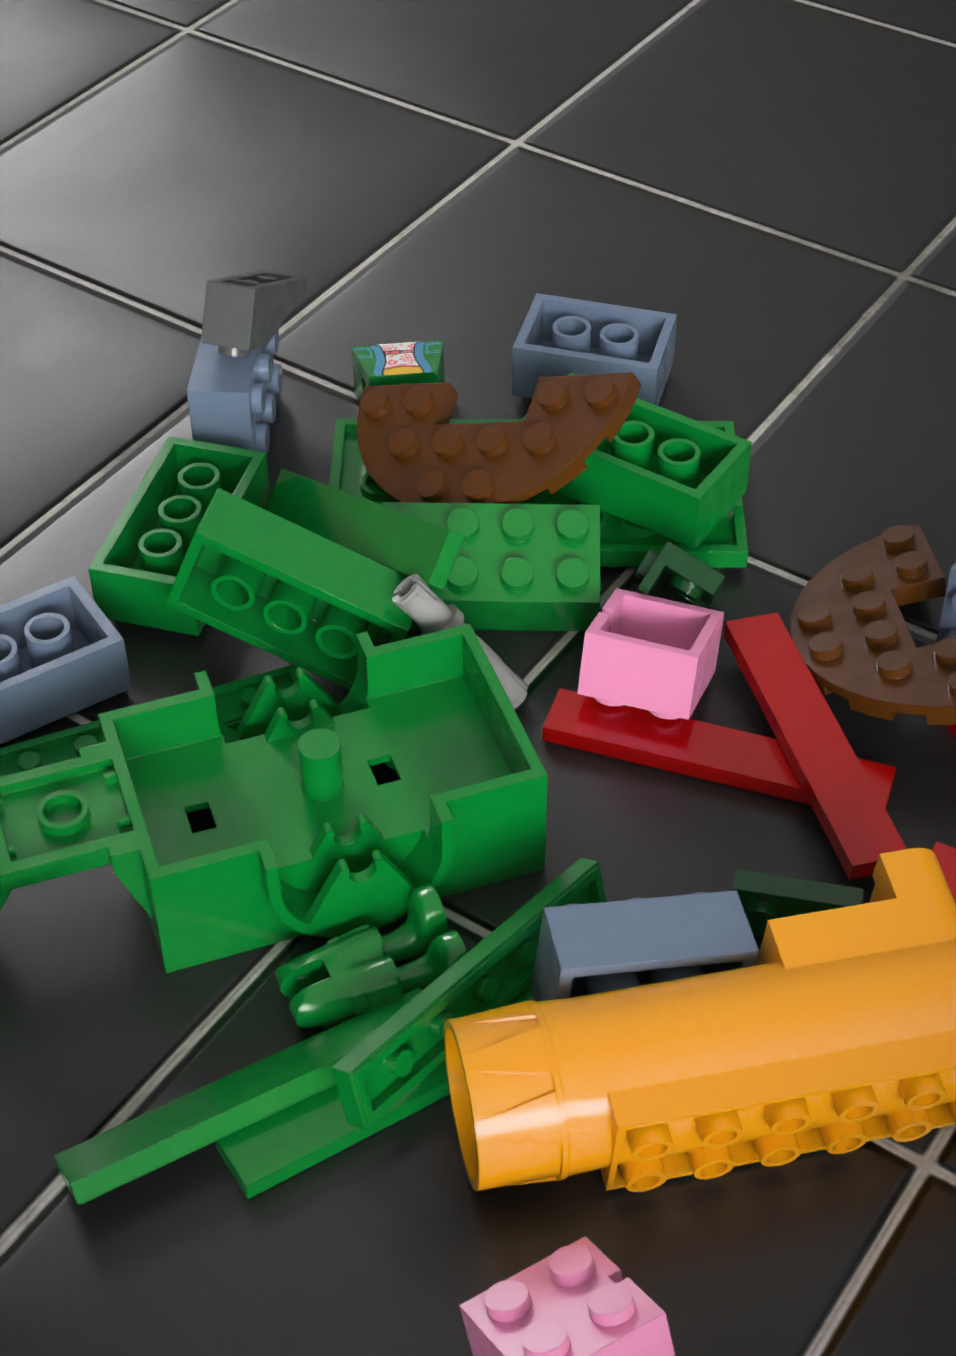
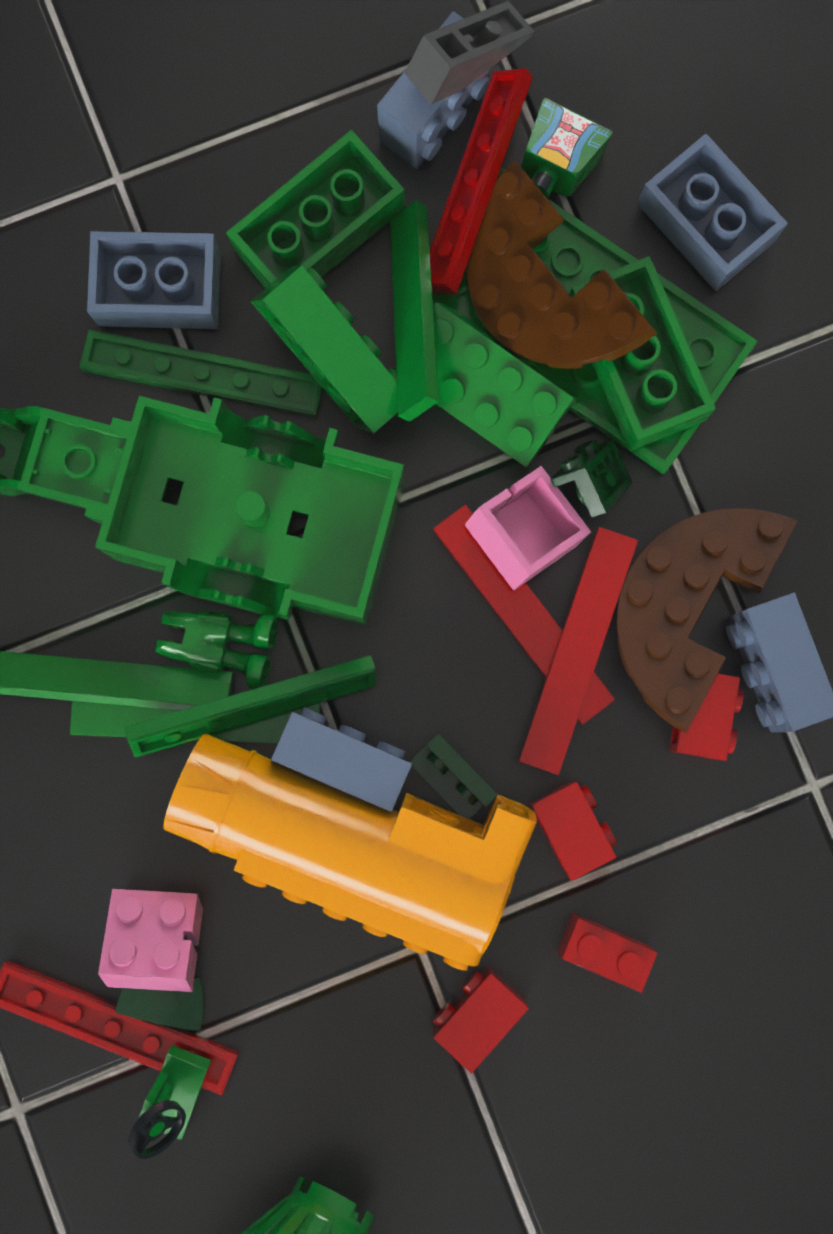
camera: 35 degrees right, 40 degrees up
light grey pin [392,574,528,709] -> none
none -> red tile [430,68,533,294]

